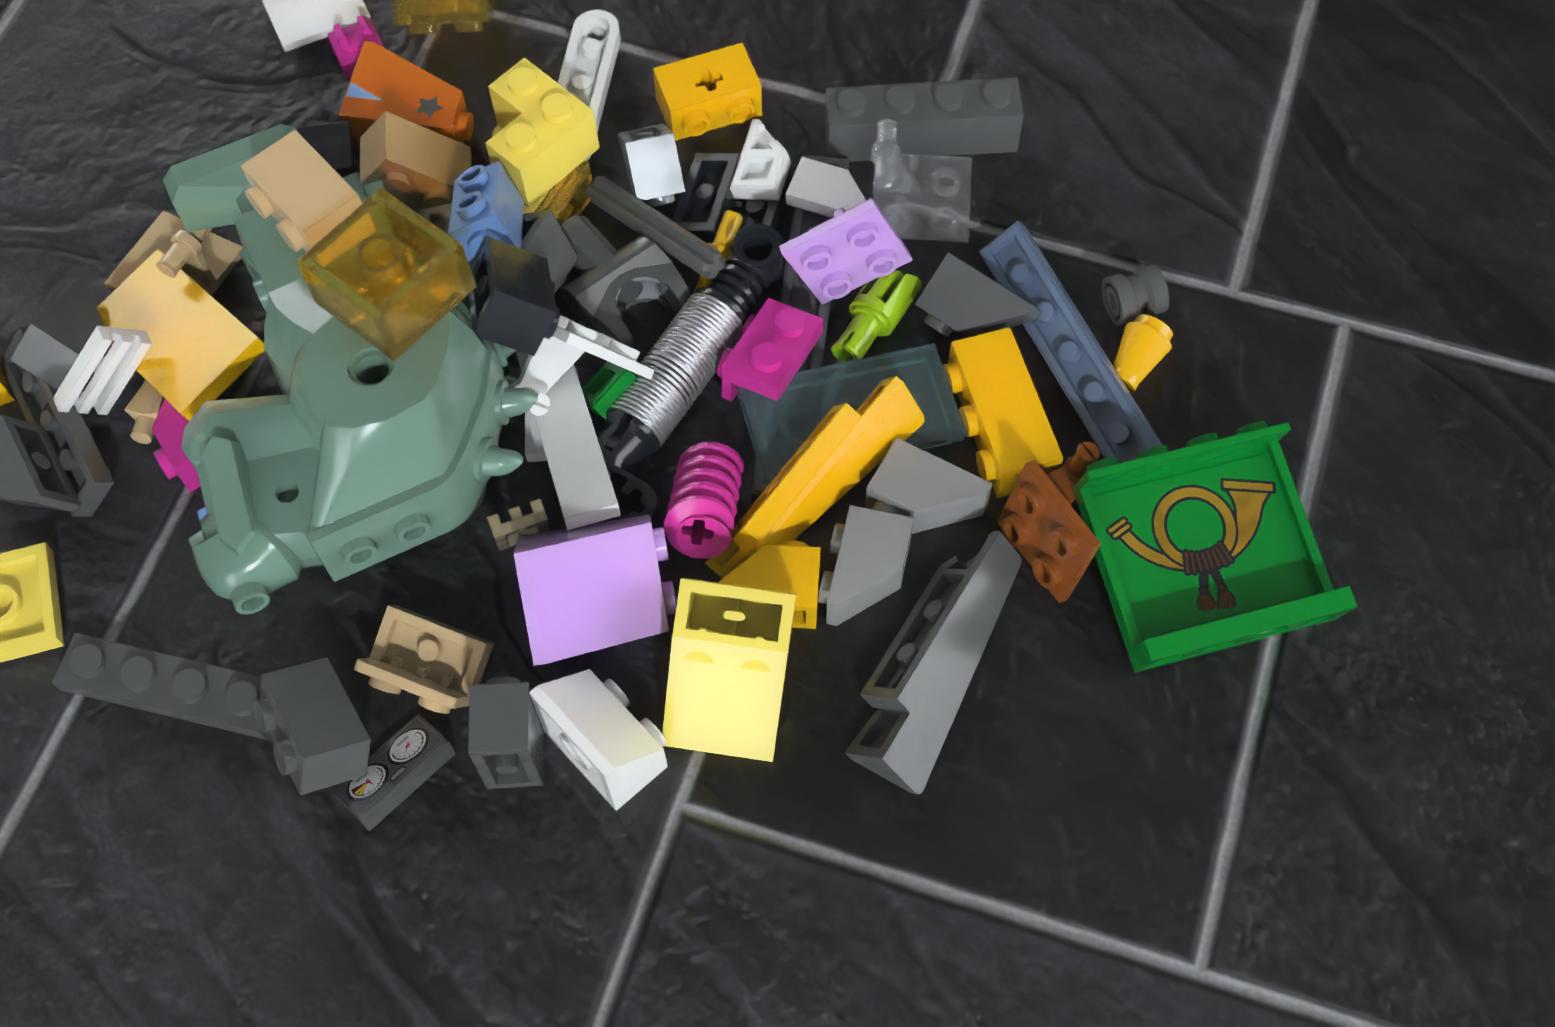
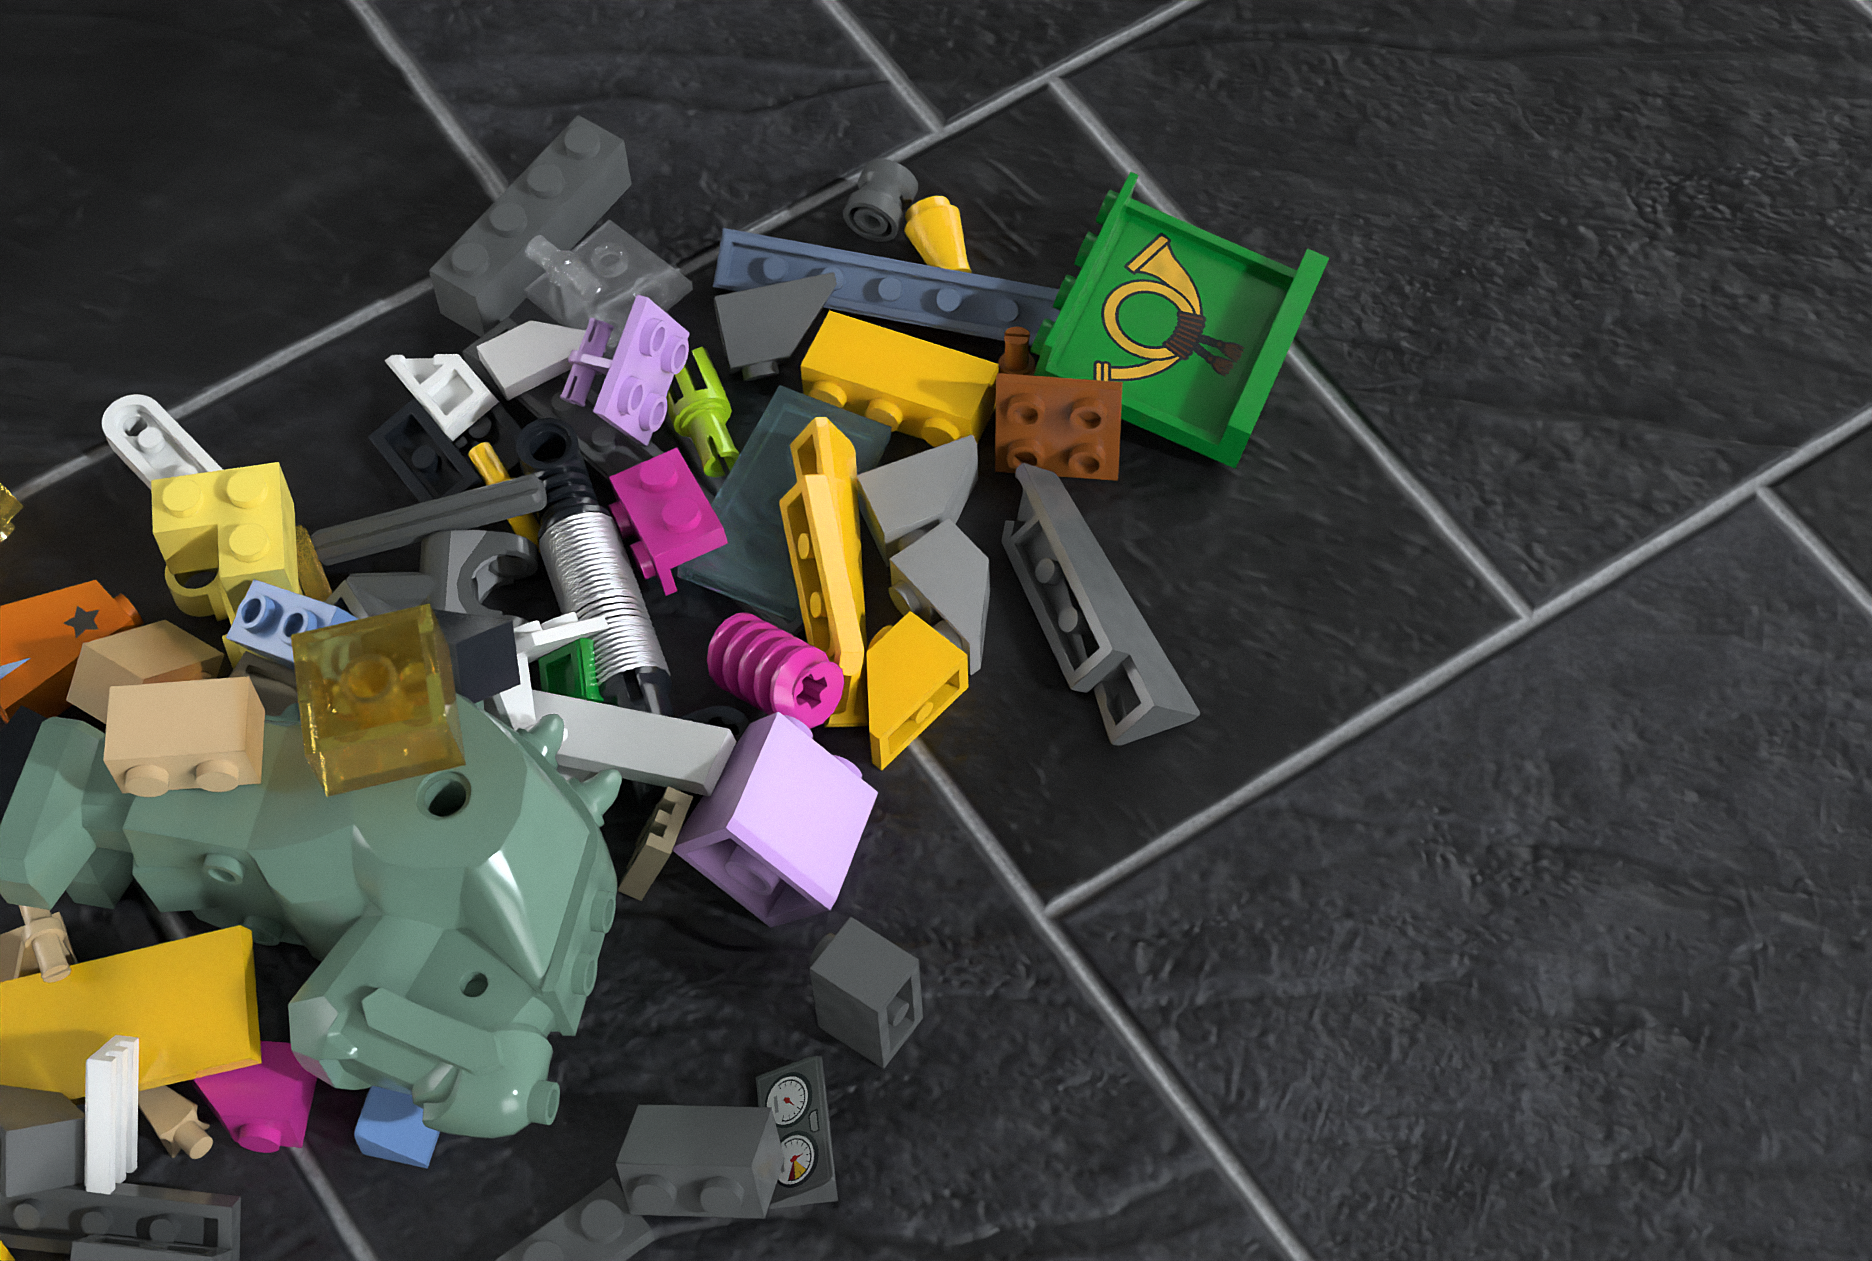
camera: 50 degrees left, 5 degrees down
tan bracket [354,605,494,714] -> none
white slope [529,669,668,811] -> none
slope [617,124,685,207] -> none
yellow brick [653,43,762,141] -> none
light yellow slope [662,578,797,762] -> none

